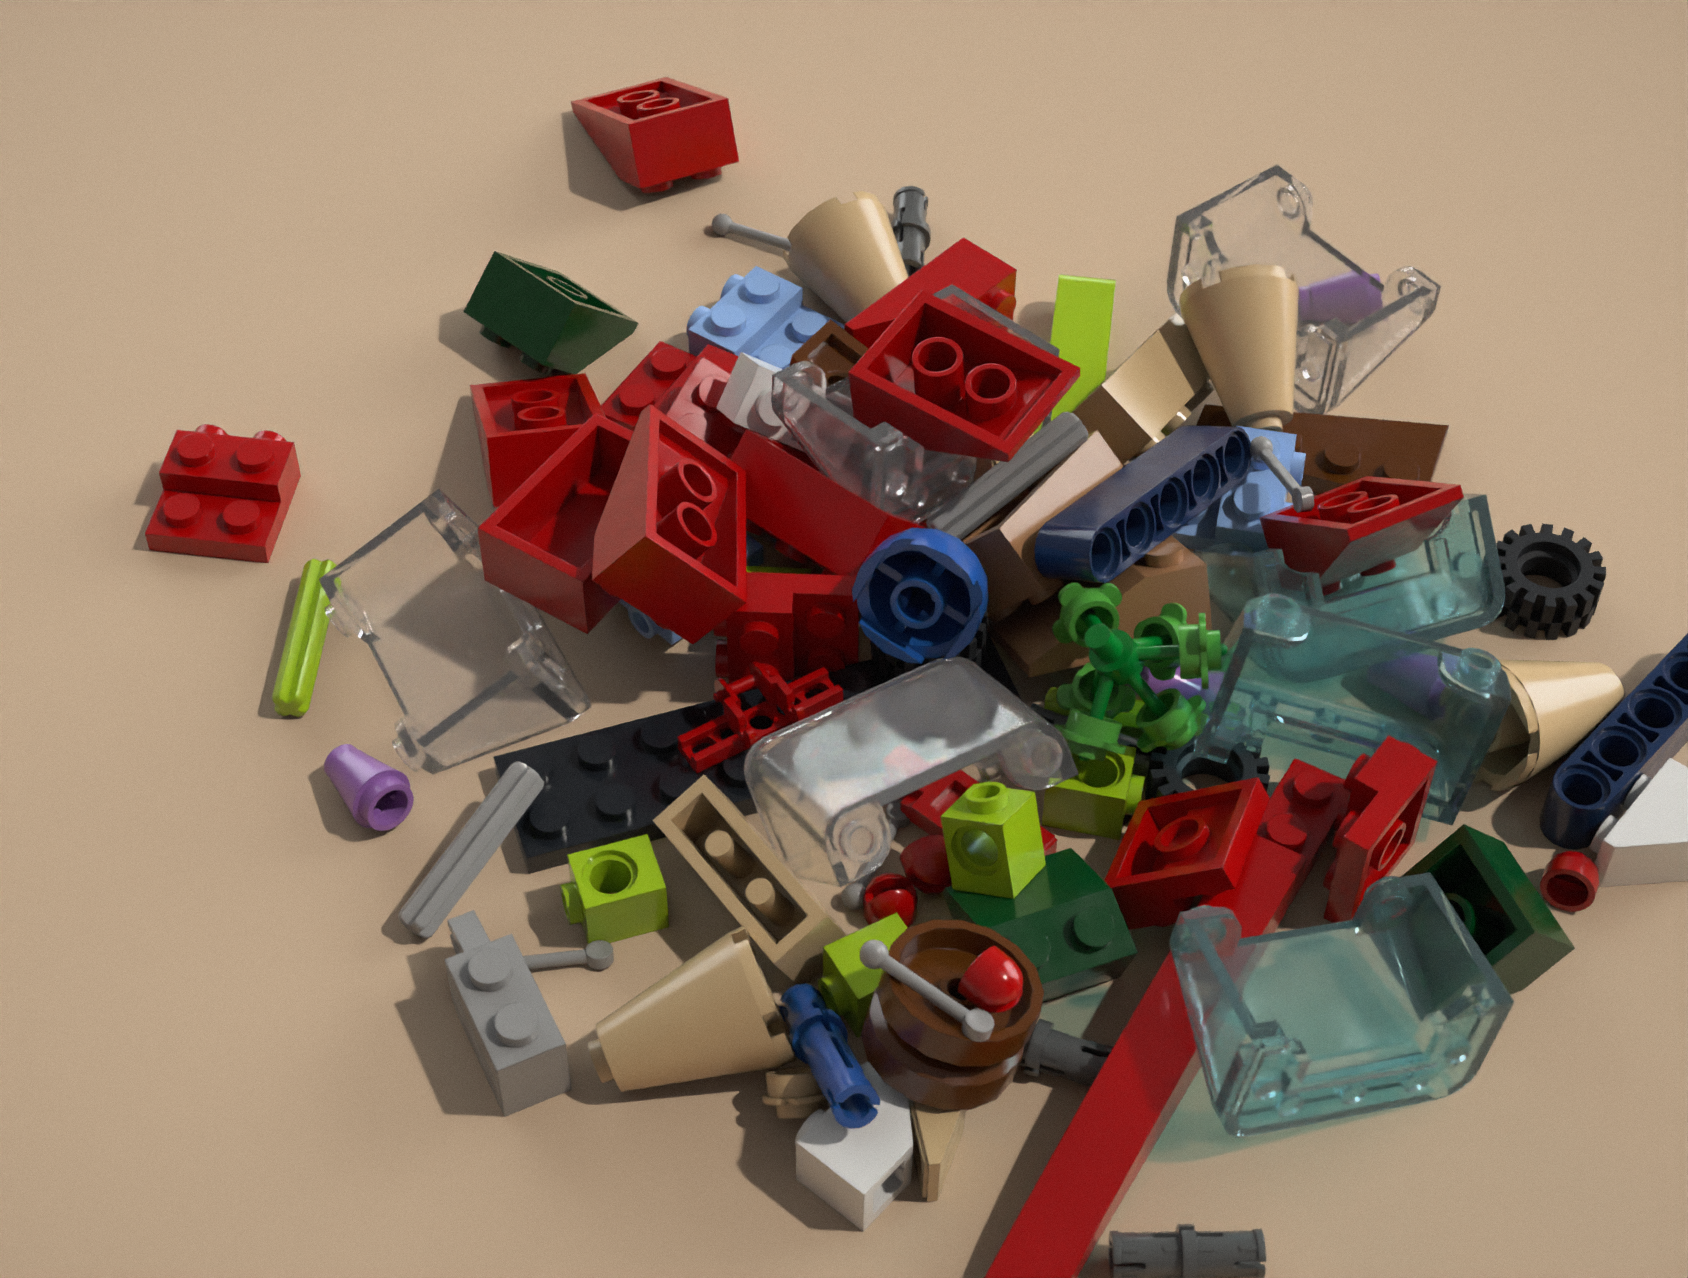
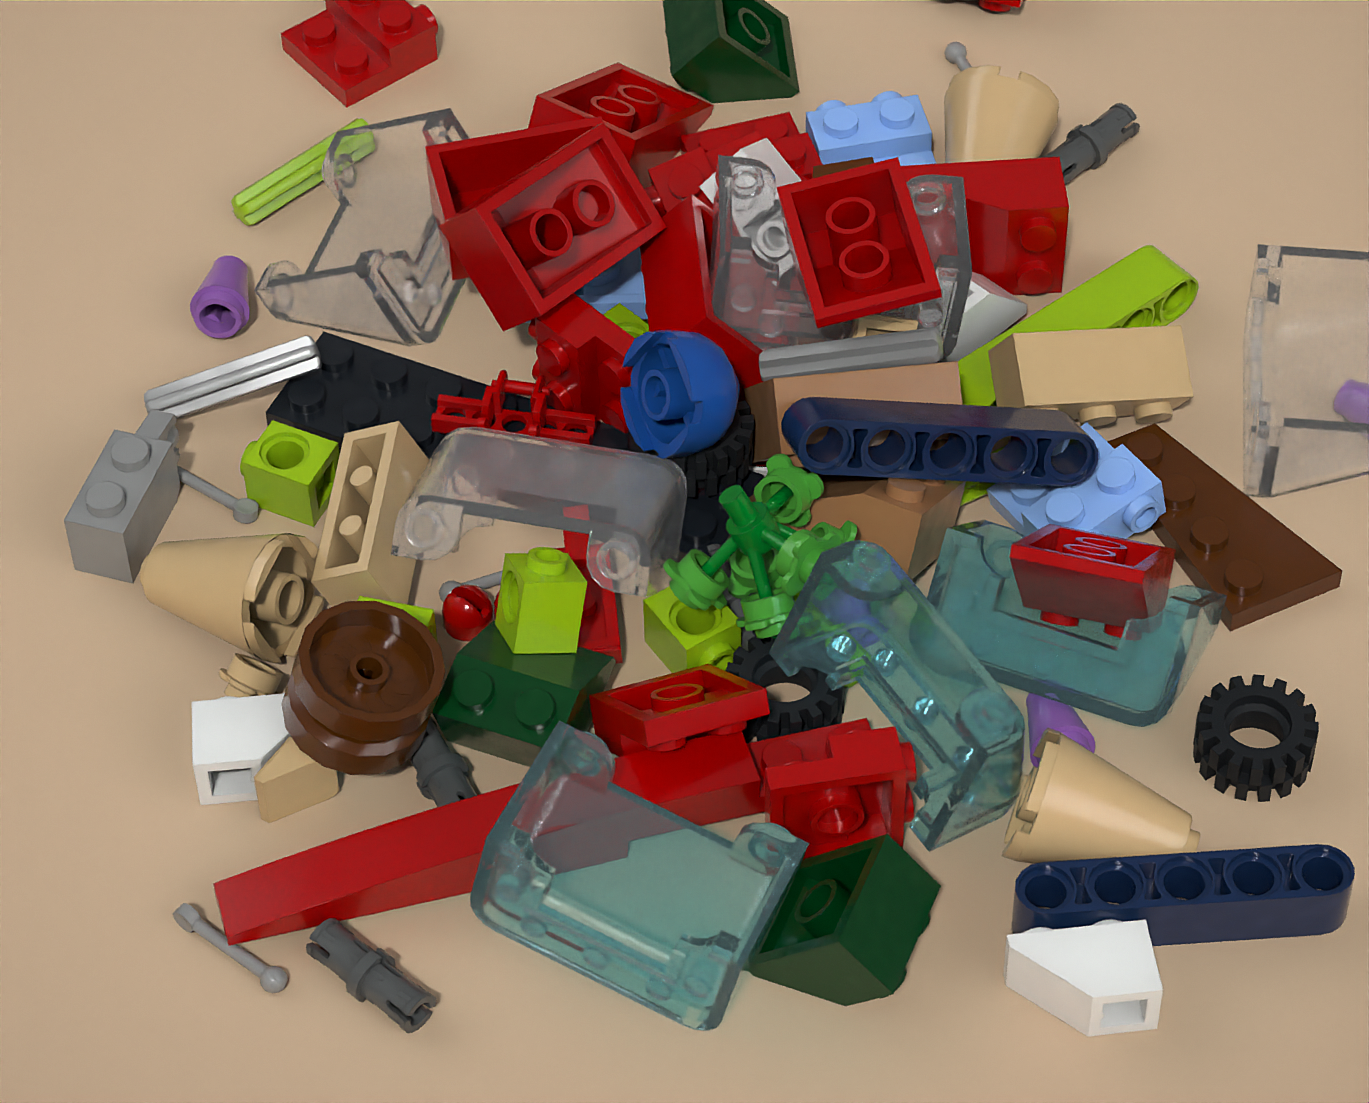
camera: 45 degrees right, 0 degrees up
blue pin [779,984,880,1129] -> none
light grey hinge [860,940,994,1042] -> none
red hinge [958,946,1023,1013] -> none
tan cone [1179,264,1299,432] -> none
light grey hinge [1250,436,1314,513] -> none
red hinge [1540,851,1599,912] -> none

